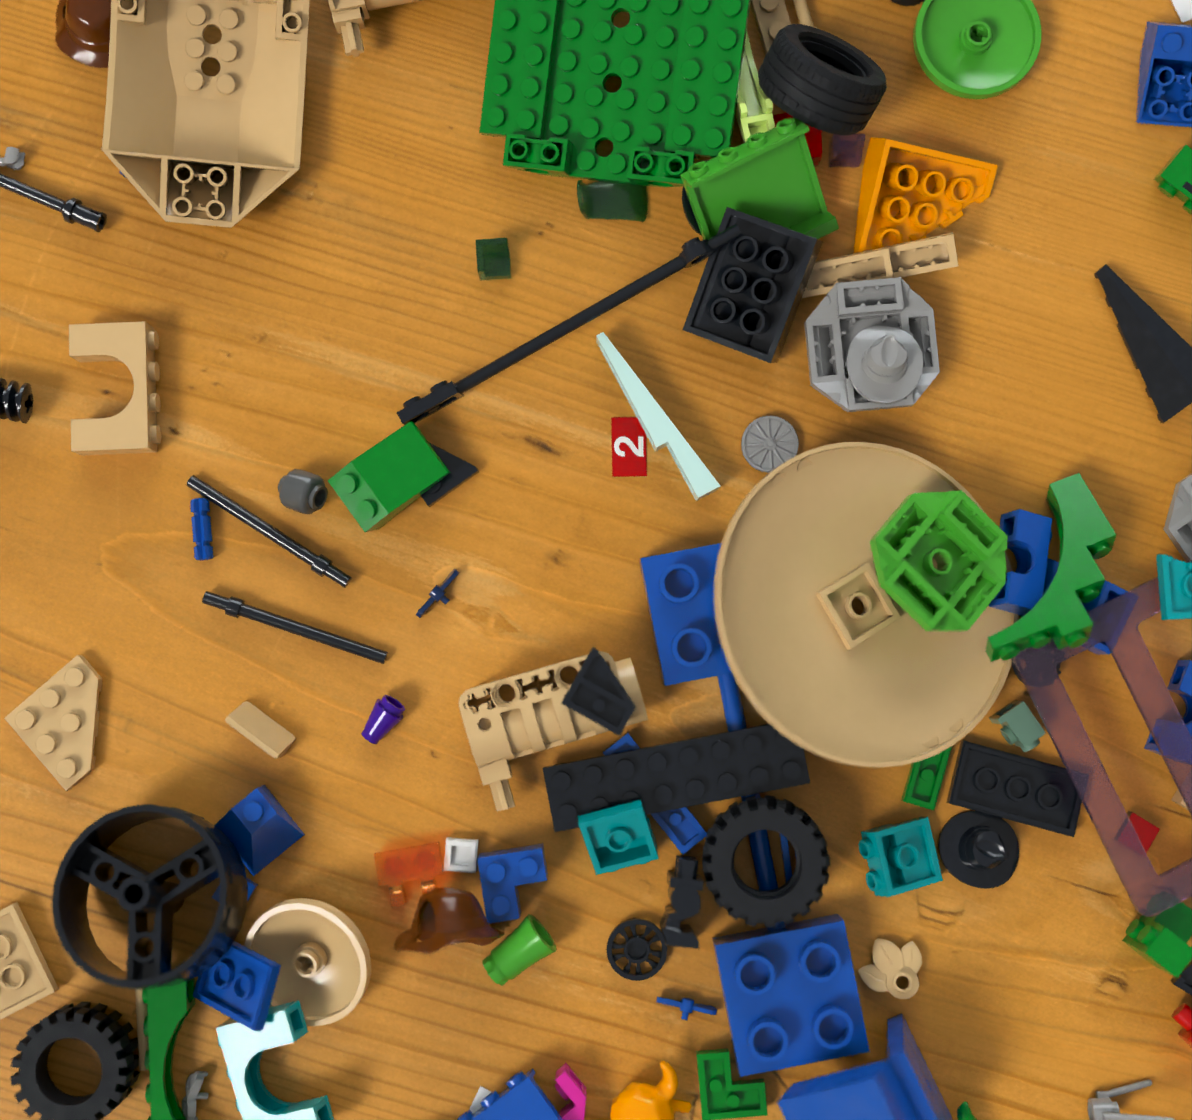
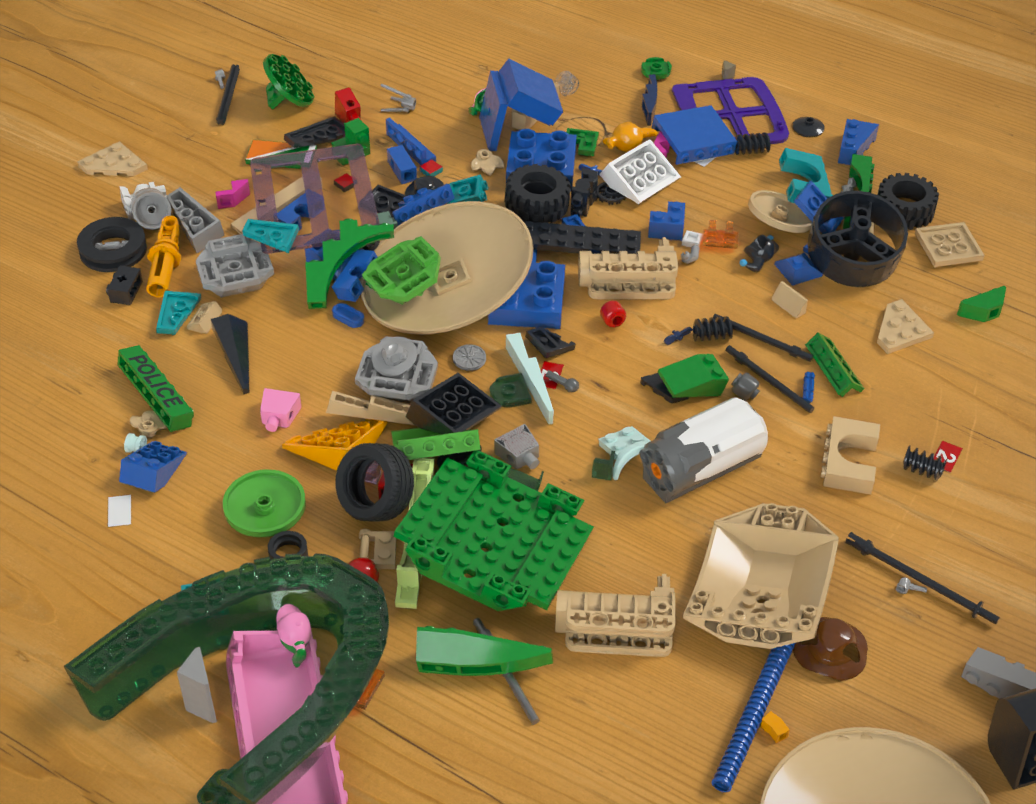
camera: 165 degrees left, 40 degrees down
dark purple cone [361,695,405,744] -> none
reddish brown piece [394,887,505,954] -> none
black bar [397,224,742,425] -> none
bright green plant [482,914,557,986] -> none
black wing [561,647,636,736] -> none
teal plate [578,800,659,875] -> none
none -> bright pink torso [260,388,301,432]
none -> blue tile [332,303,365,328]
none -> blue fence [386,117,436,165]
none -> blue brick [387,145,417,184]
none -> blue bracket [392,184,455,226]
none -> red tile [419,160,443,176]
none -> clear green tile [490,373,532,407]
none -> light grey torso [494,424,540,469]
none -> black wing [525,327,576,358]
none -> dark grey bar [545,370,579,392]
none -> light aqua piece [598,426,650,480]
none -> white slope [599,139,681,204]
none -> red head [600,300,627,327]
none -> piece [639,397,768,504]
none -> light grey arm [681,245,700,264]
none -> black piece [693,316,733,342]
none -> black piece [739,235,779,272]
none -> green fence [805,332,865,397]

